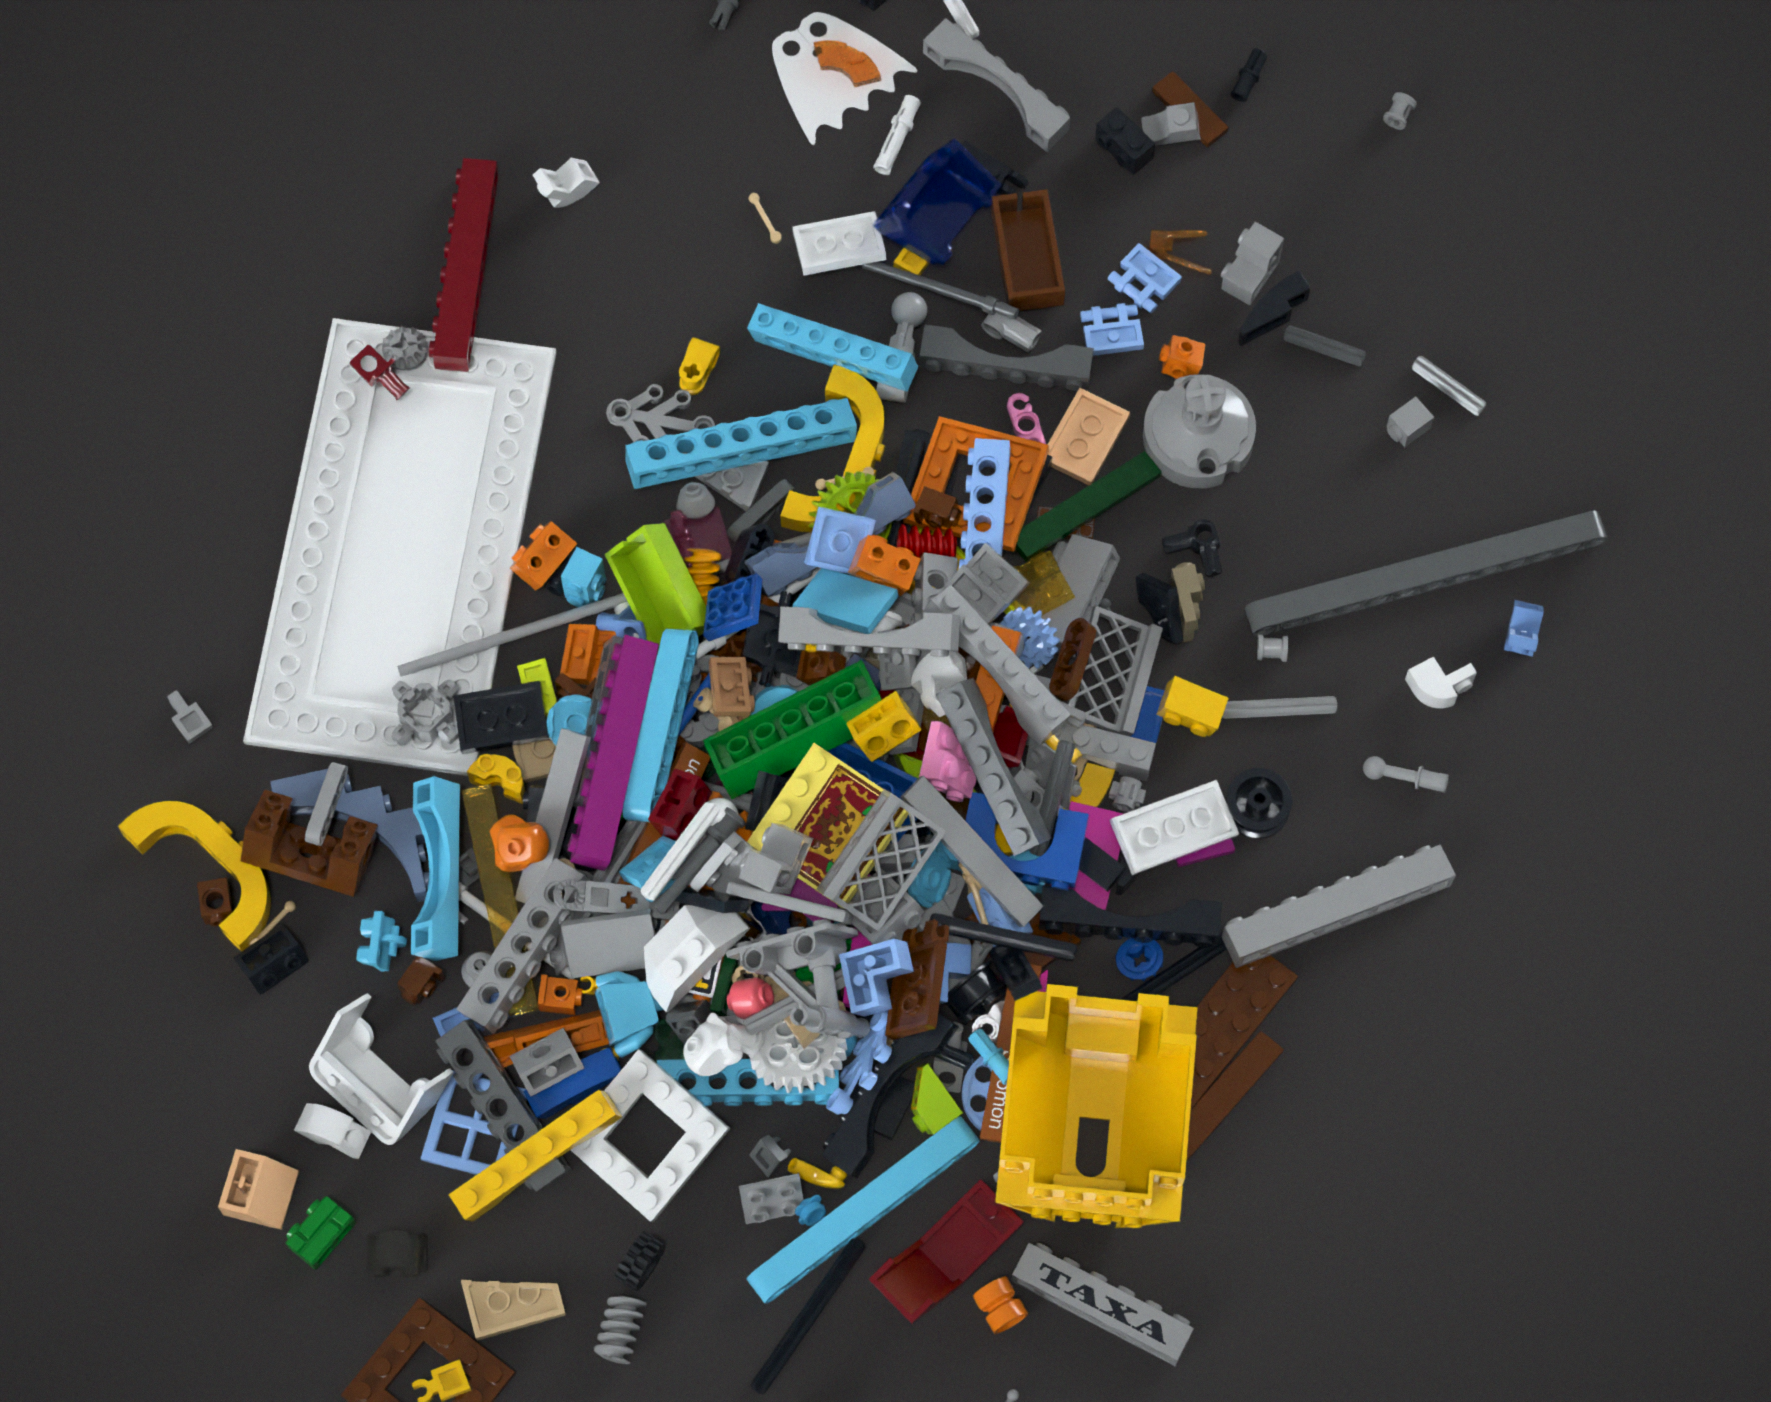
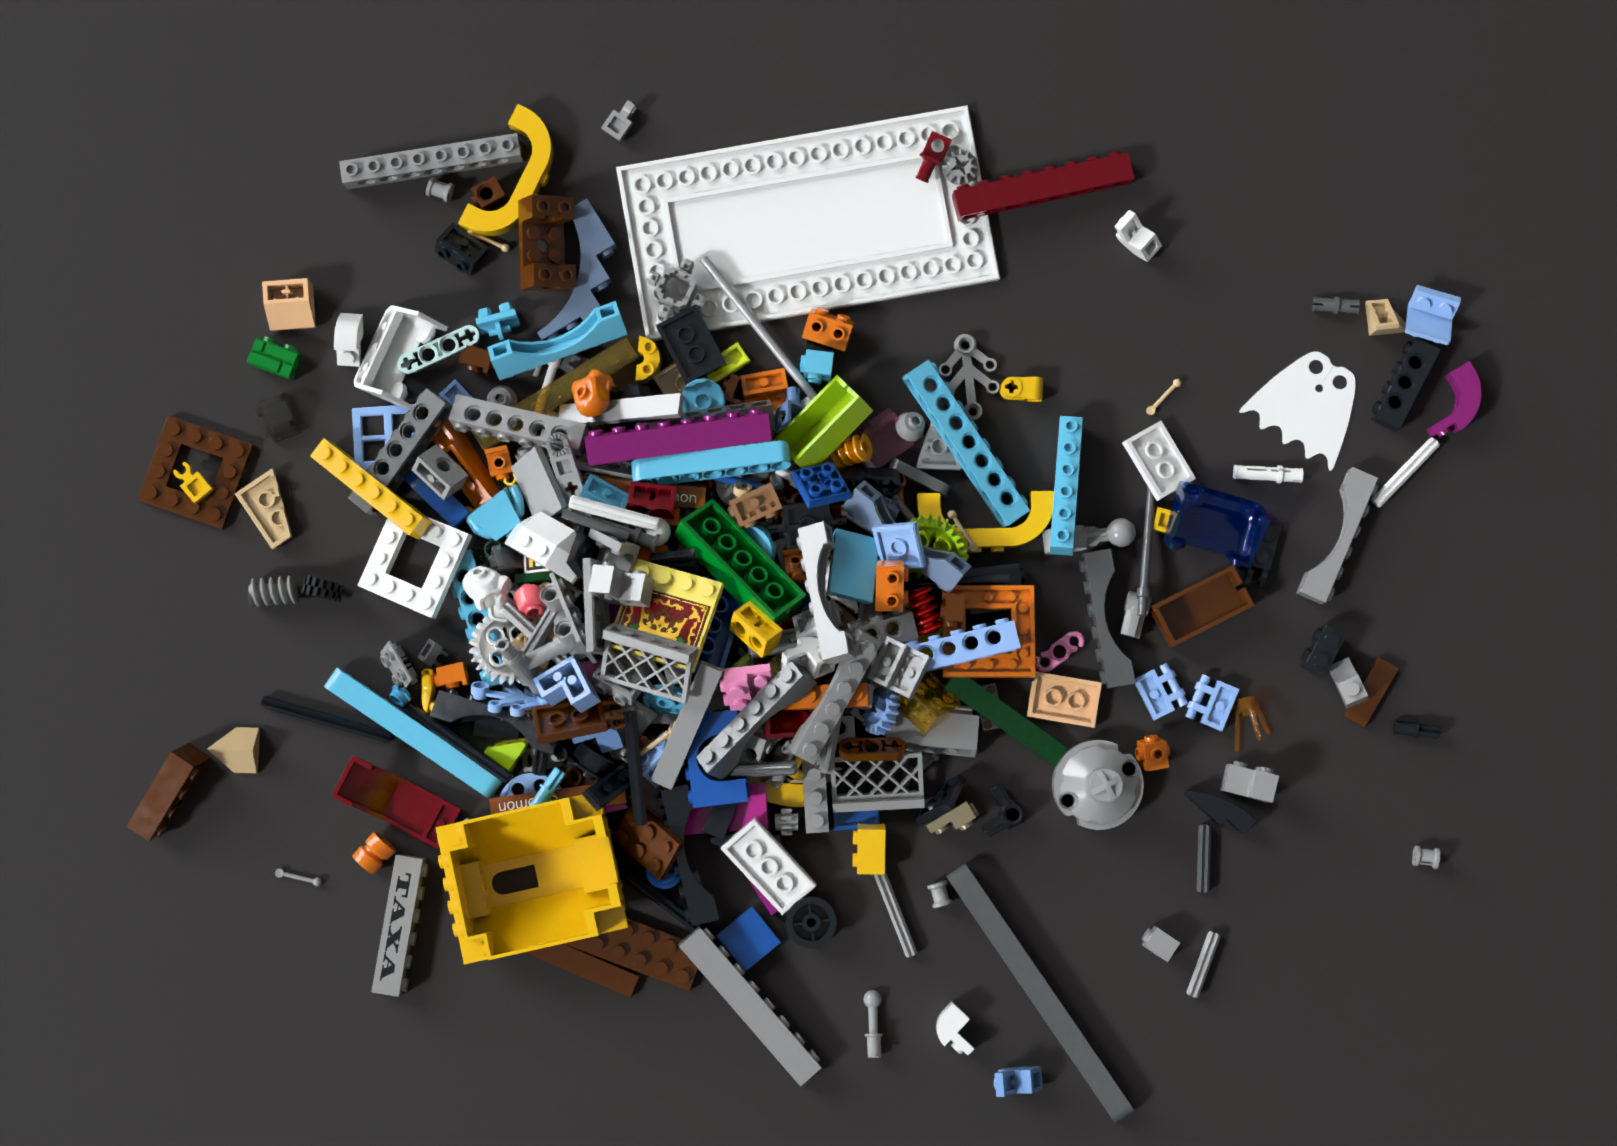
camera: 75 degrees right, 15 degrees up
light grey beam [305,762,348,846] -> none
clear orange tile [813,40,881,87] -> none
none -> light grey brick [339,133,524,189]
none -> light aqua beam [397,325,480,375]
none -> black axle [403,702,513,784]
none -> light grey bush [426,177,454,203]
none -> orange brick [434,662,471,690]
none -> reddish brown plate [612,802,685,881]
none -> blue tile [716,906,781,971]

